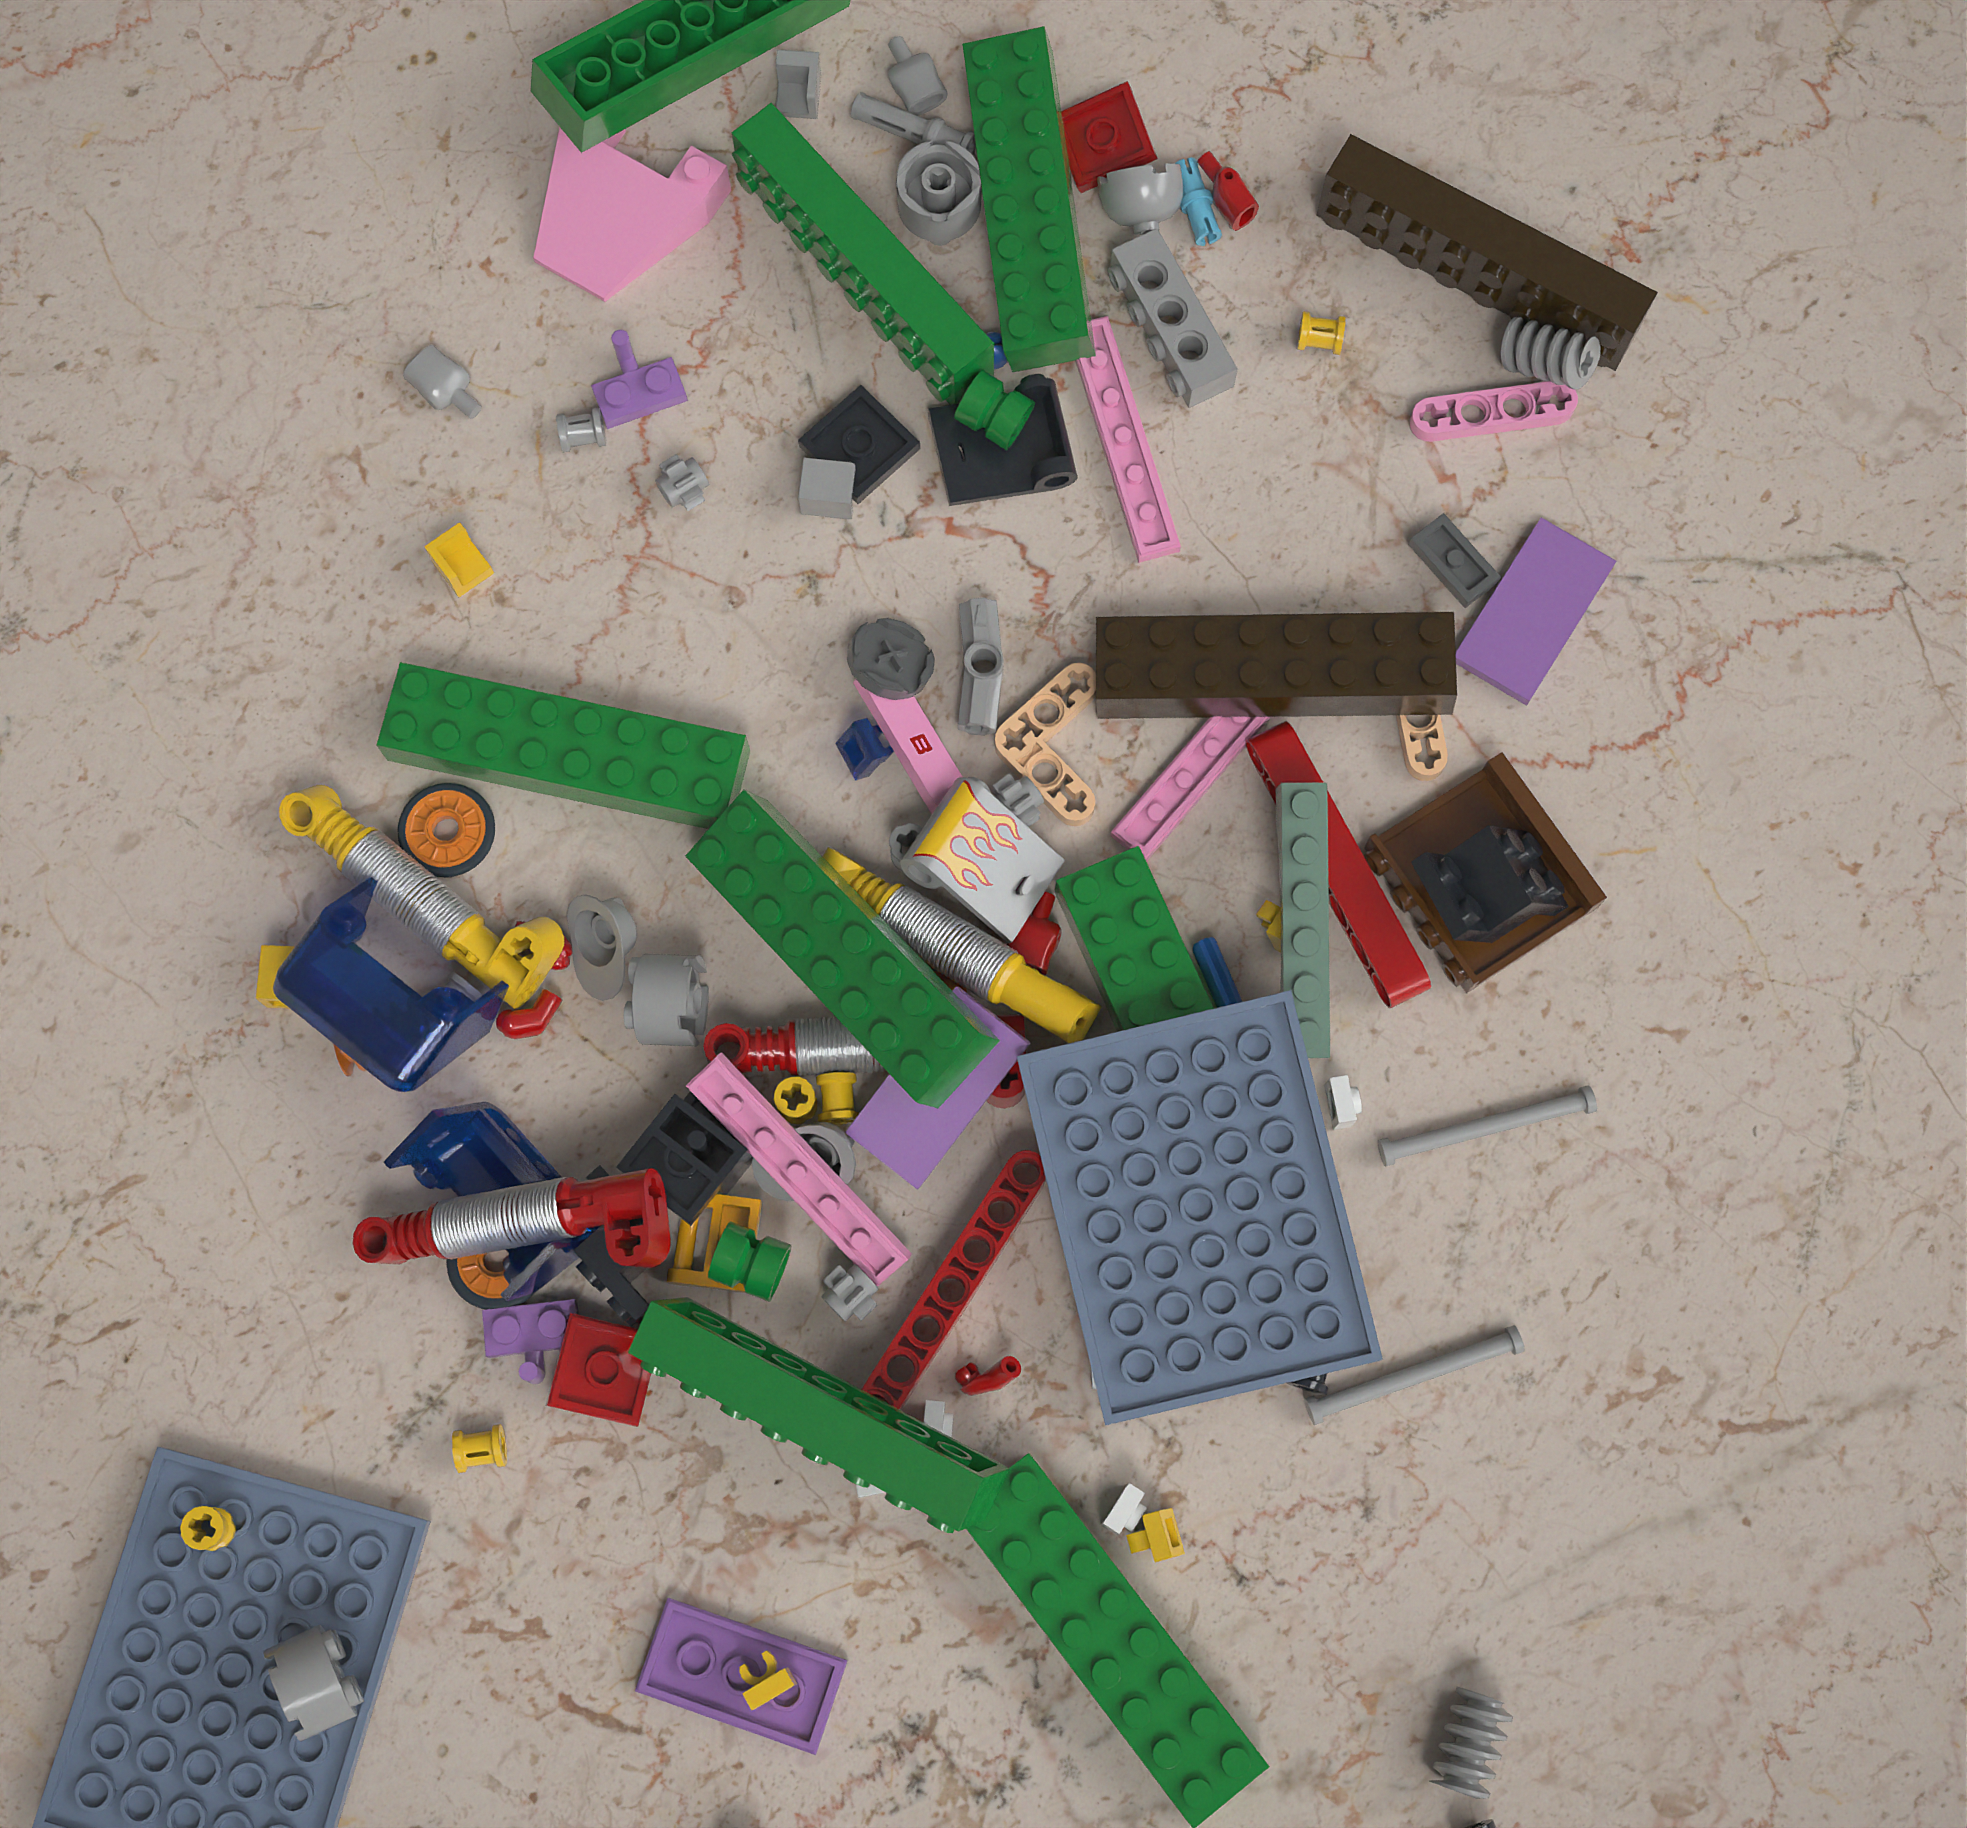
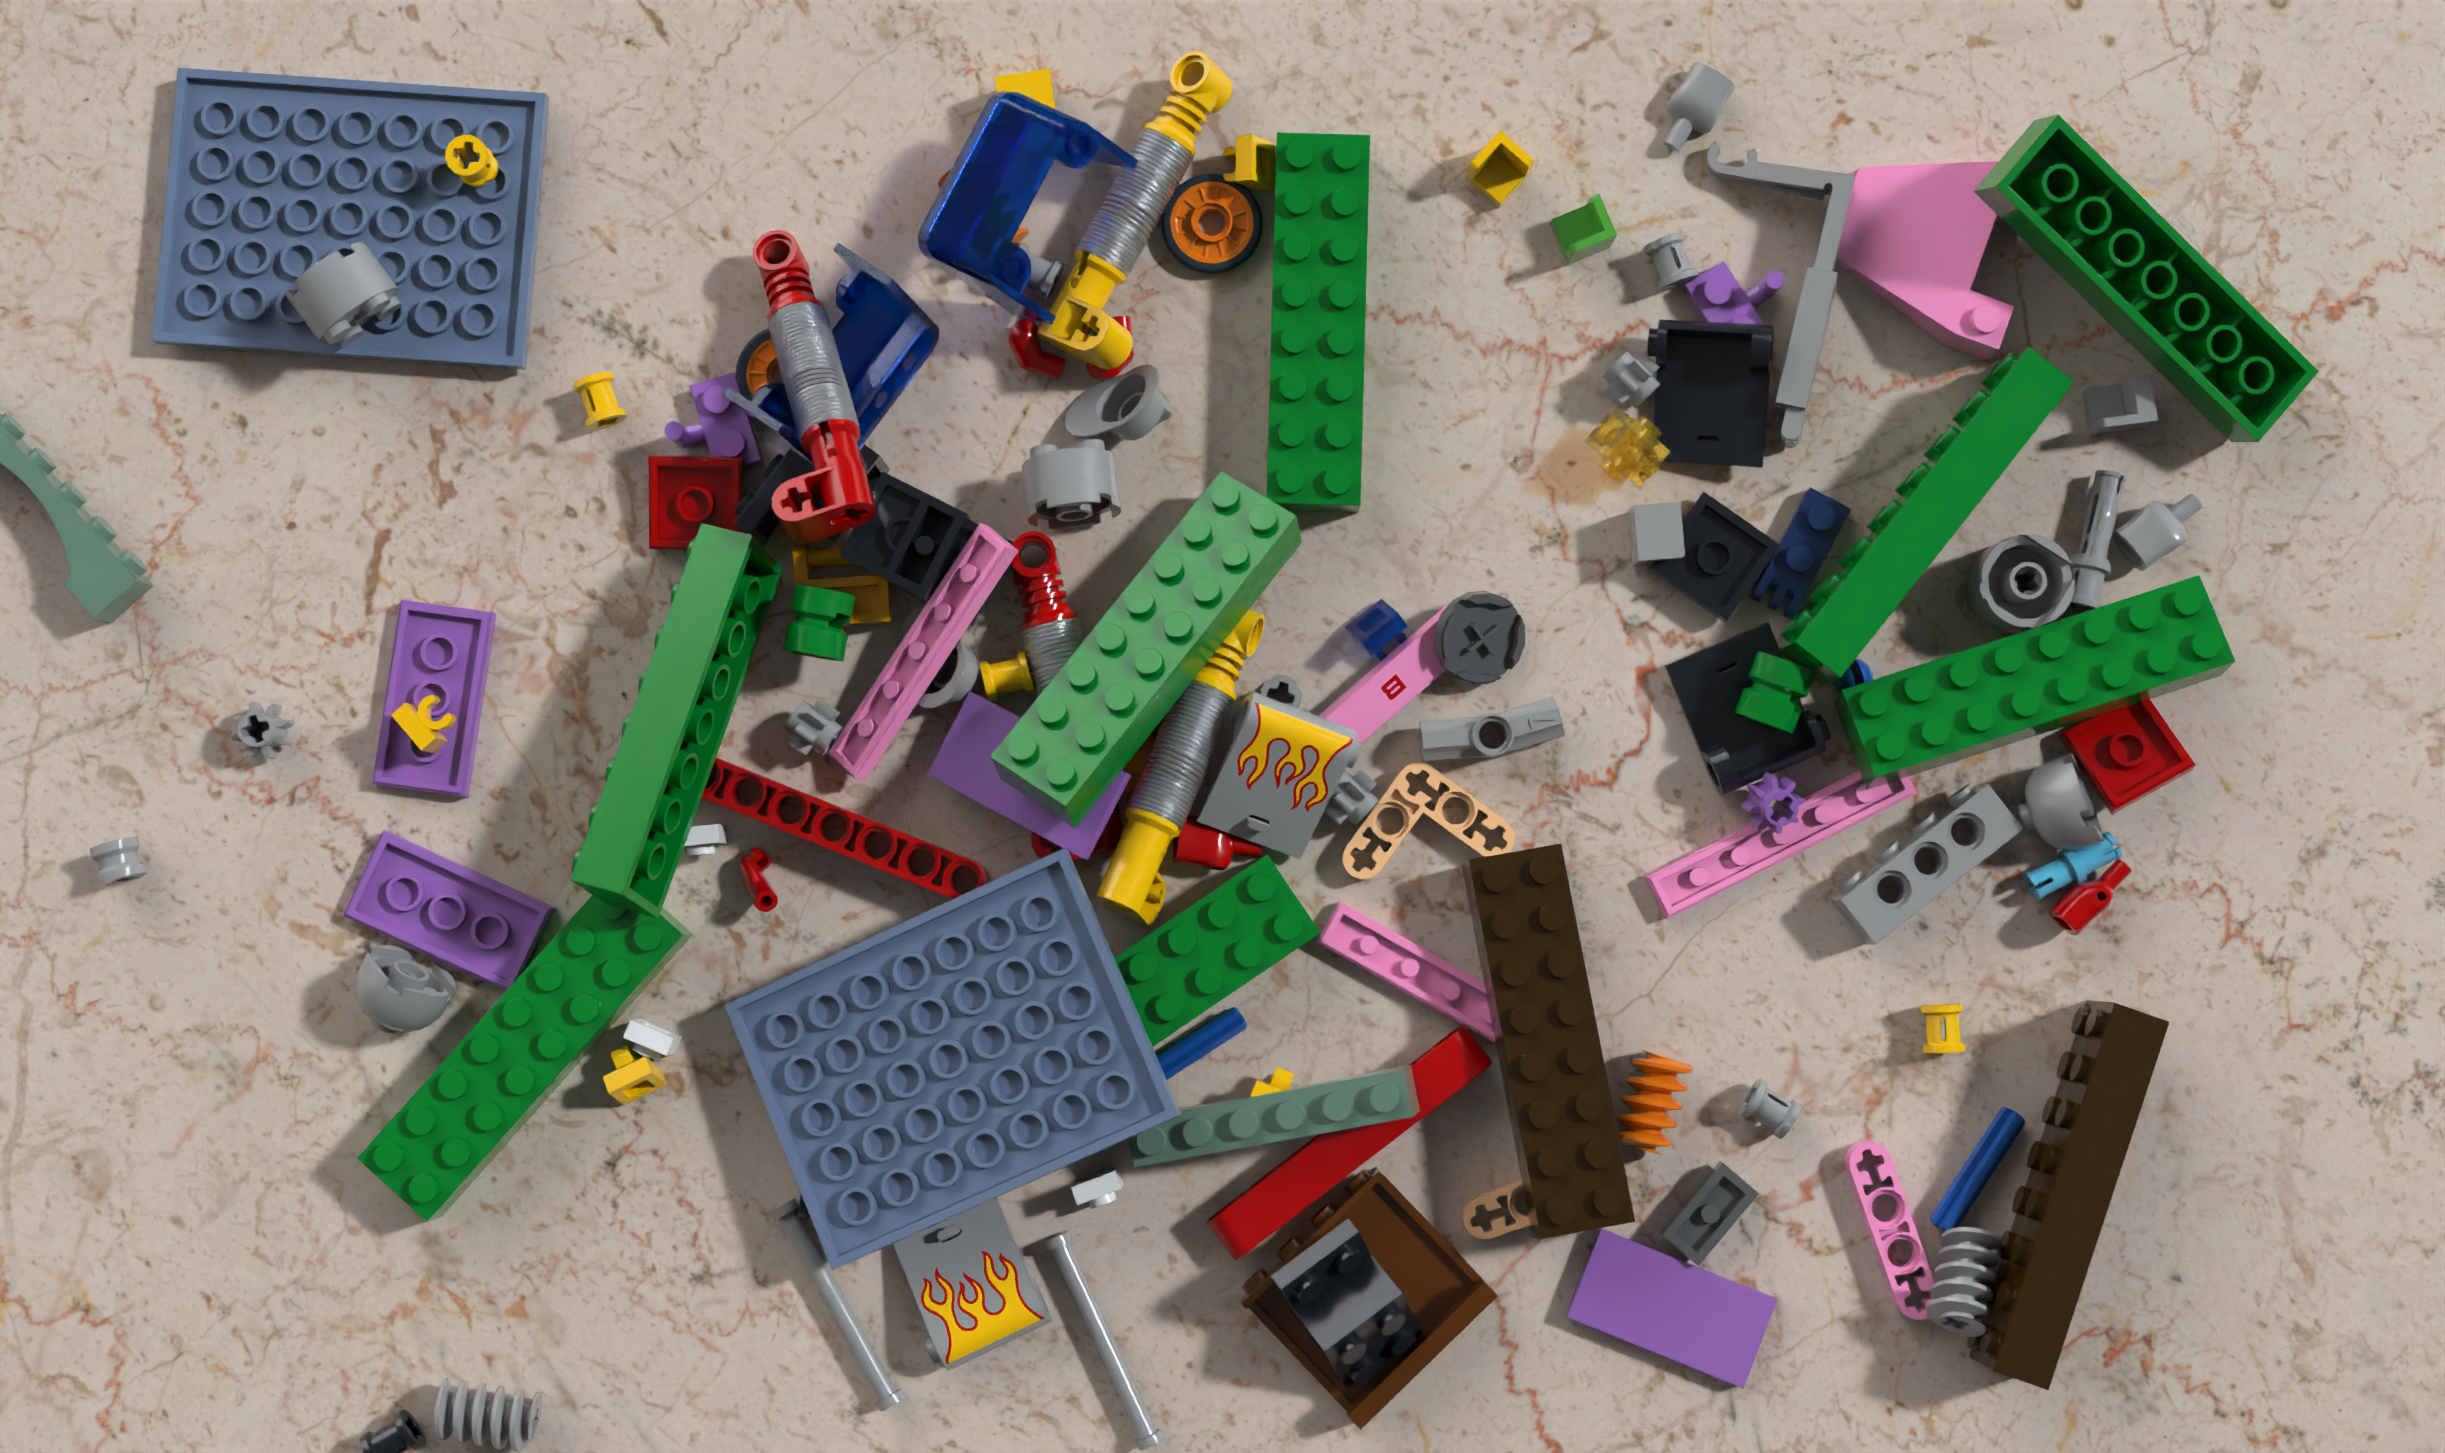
camera: 80 degrees right, 10 degrees up
yellow bush [774,1077,818,1125] -> none
none -> medium lavender tile [343,830,556,991]
none -> light grey cylinder [355,945,456,1034]
none -> light grey door [893,1198,1052,1371]
none -> yellow tile [1223,134,1275,192]
none -> bright green panel [1550,194,1617,265]
none -> clear yellow brick [1584,406,1670,487]
none -> orange piece [1616,1050,1693,1155]
none -> black door [1647,319,1774,468]
none -> light grey hinge [1707,141,1855,448]
none -> light grey bush [1738,1079,1802,1139]
none -> medium lavender gear [1741,772,1805,834]
none -> dark blue hinge [1750,487,1851,620]
none -> blue axle [1930,1107,2025,1232]

